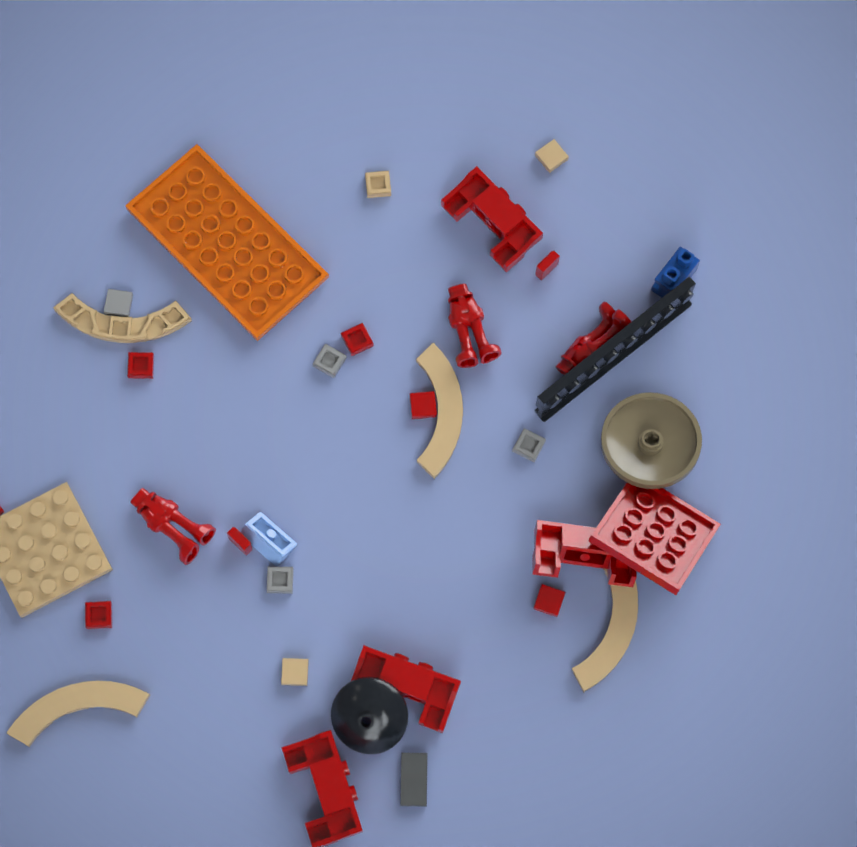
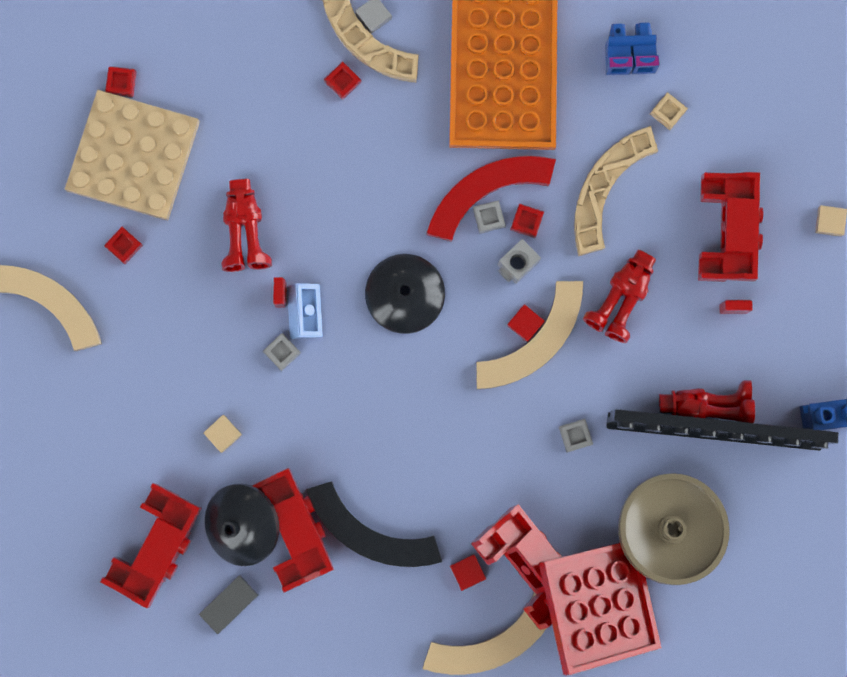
camera: 45 degrees right, 10 degrees up
none -> black tile [306,481,442,567]
none -> black dish [365,254,445,334]
none -> red tile [426,156,556,242]
none -> light grey brick [498,239,541,284]
none -> tan tile [574,126,658,257]
none -> blue hips [605,22,660,75]

